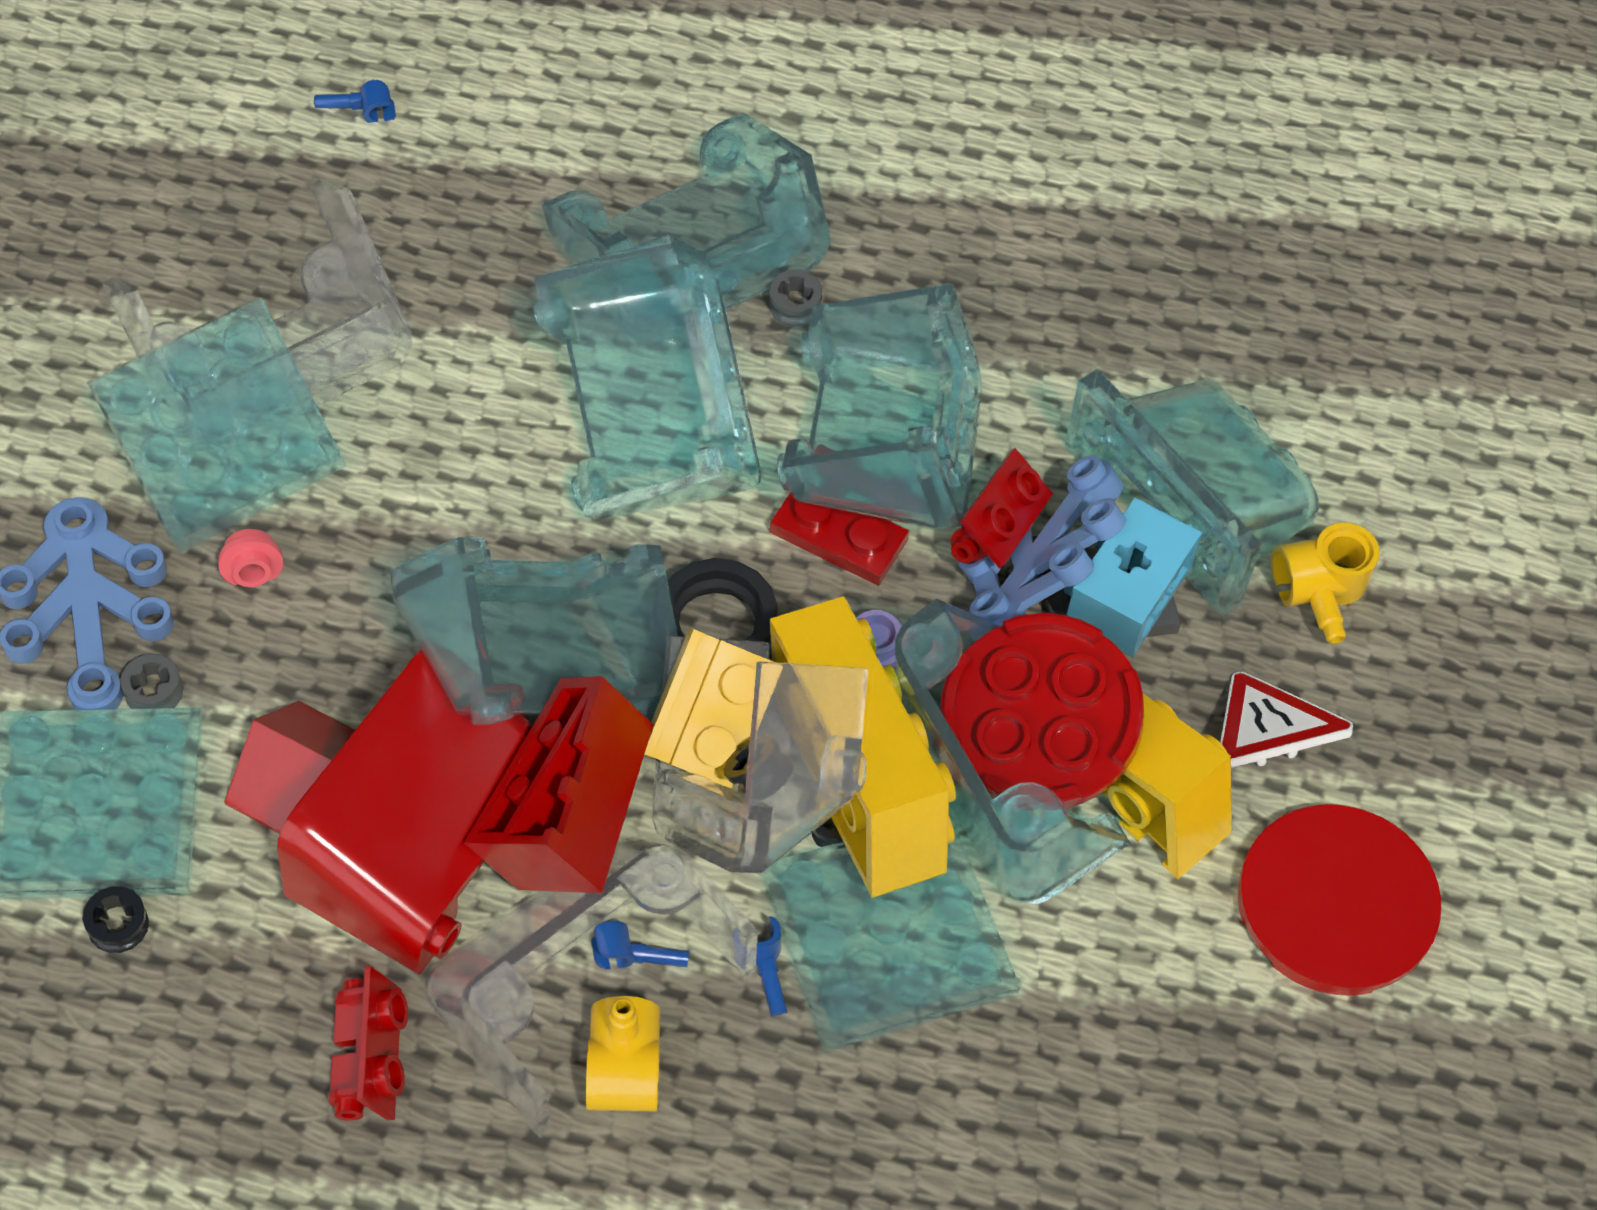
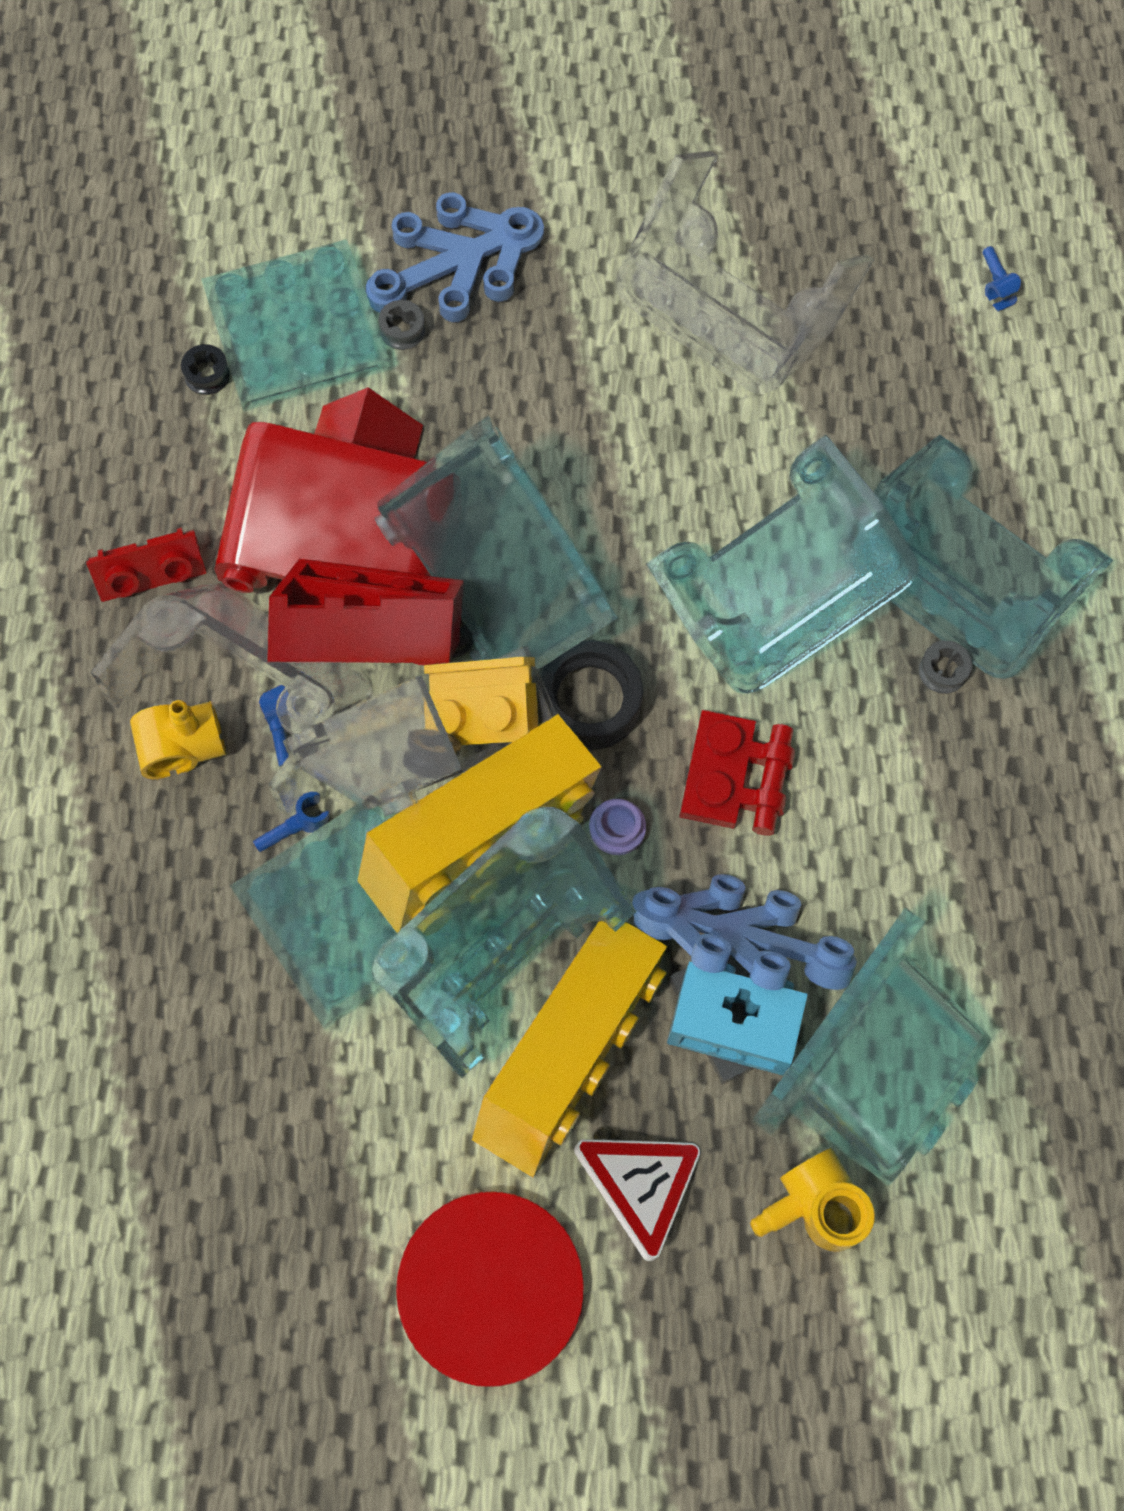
camera: 75 degrees right, 10 degrees up
clear light blue plate [87,297,347,553] -> none
coral plate [218,529,283,587] -> none
clear light blue windscreen [777,283,982,530] -> none
red tile [940,613,1144,812] -> none
red hinge [950,448,1053,568] -> none

